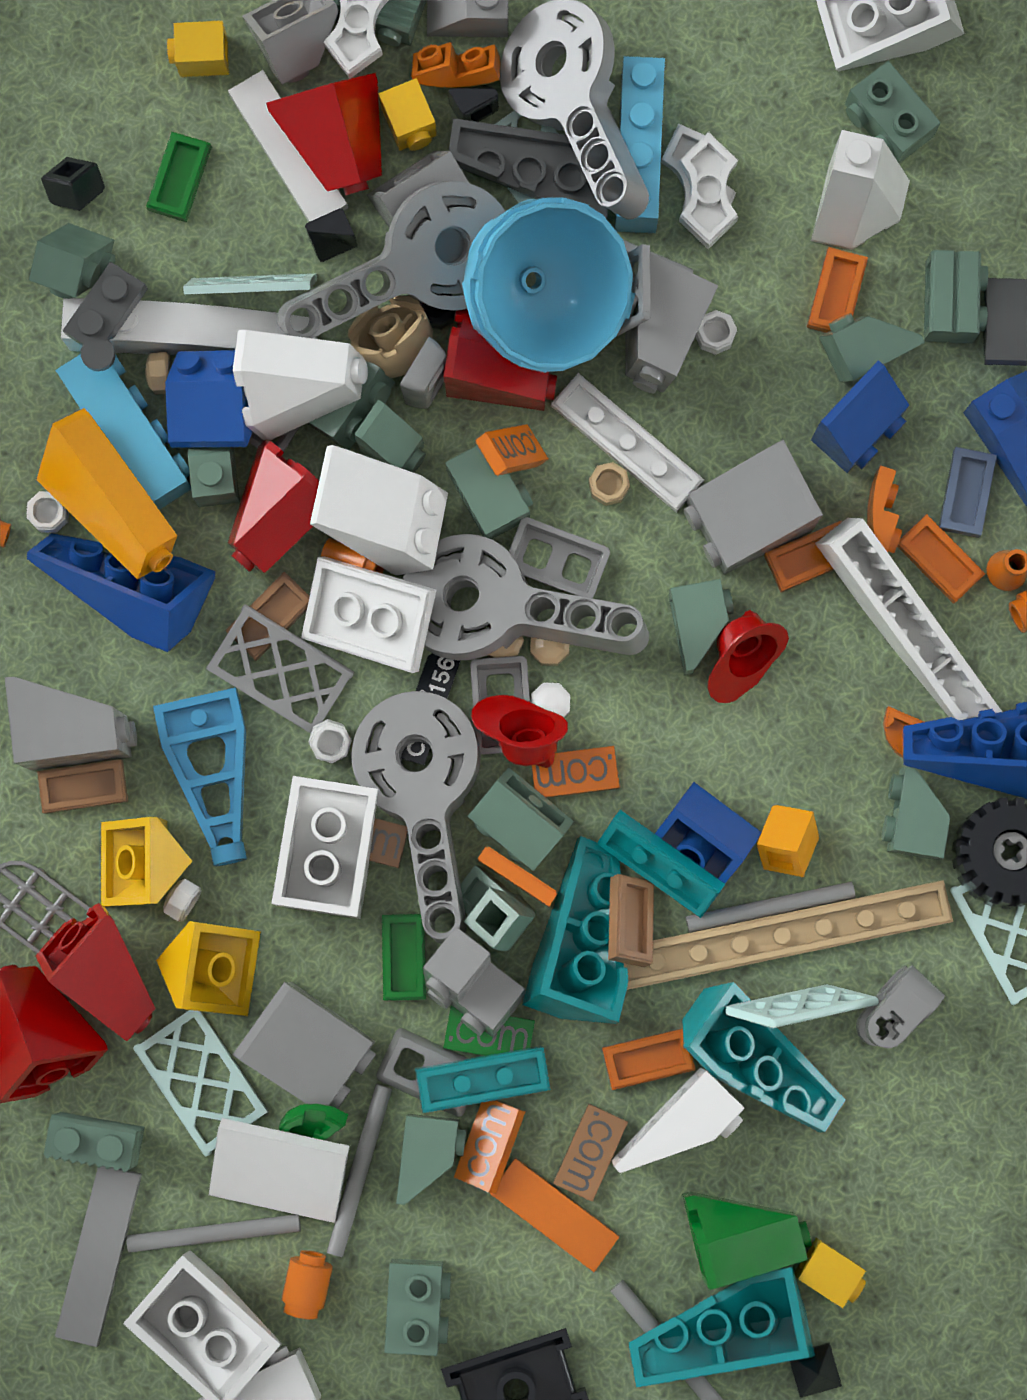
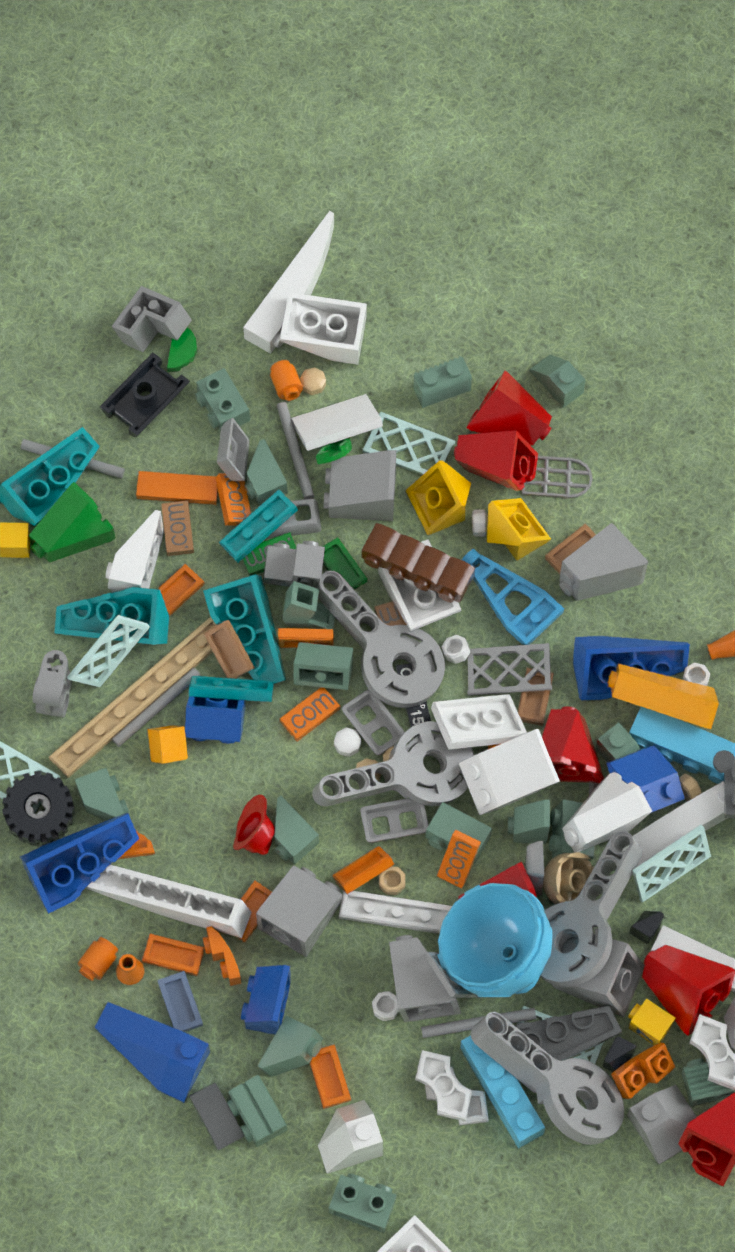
camera: 145 degrees right, 15 degrees down
light grey tile [55,1166,142,1347] -> none
light grey bar [127,1214,301,1253] -> none
red piece [471,695,568,768] -> none
none -> light grey piece [217,418,250,481]
none -> tan tile [300,367,326,395]
none -> orange tile [333,846,394,894]
none -> reddish brown brick [361,523,475,603]

